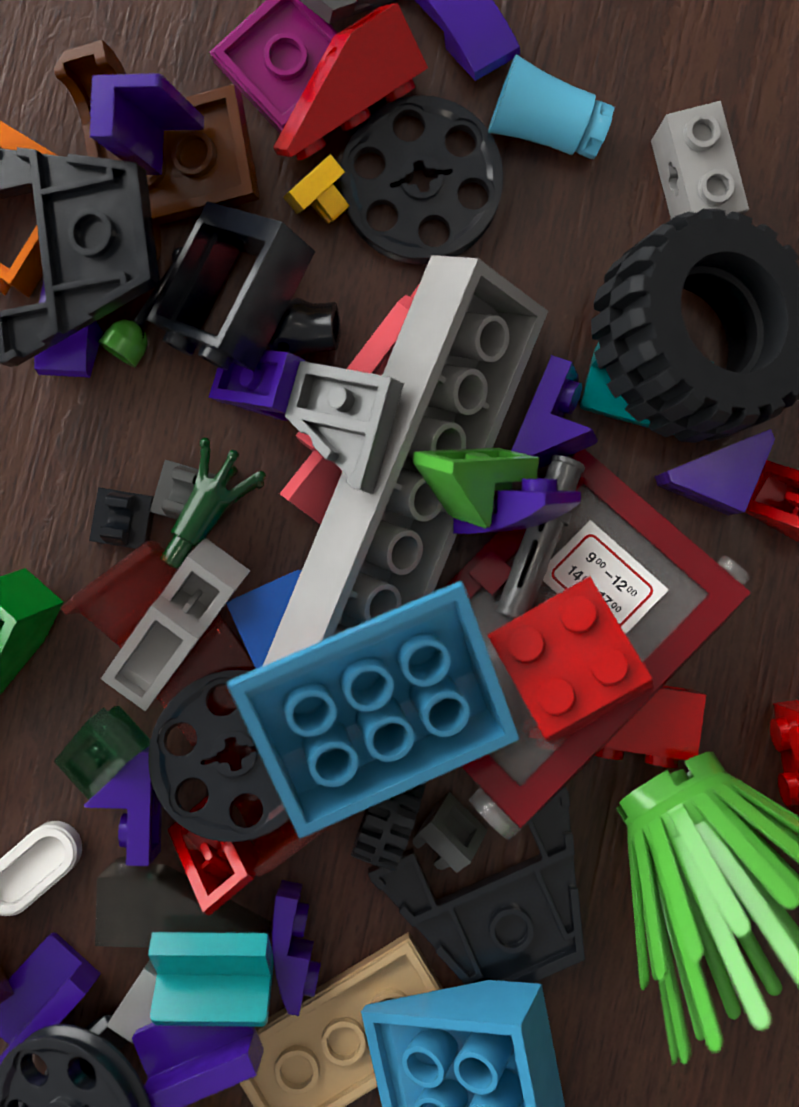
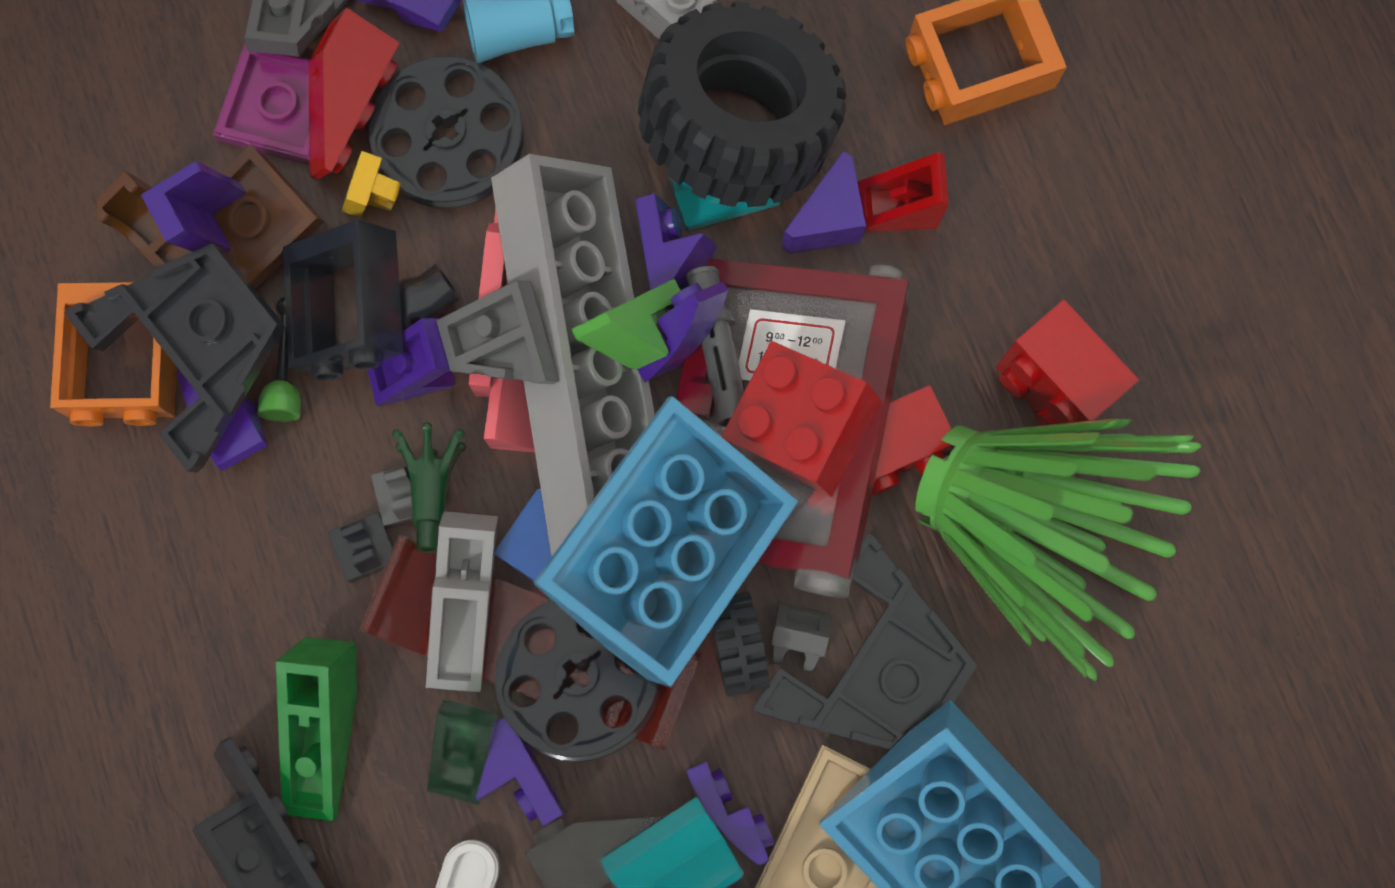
camera: 30 degrees left, 10 degrees down
red slope [167,795,264,916] -> none

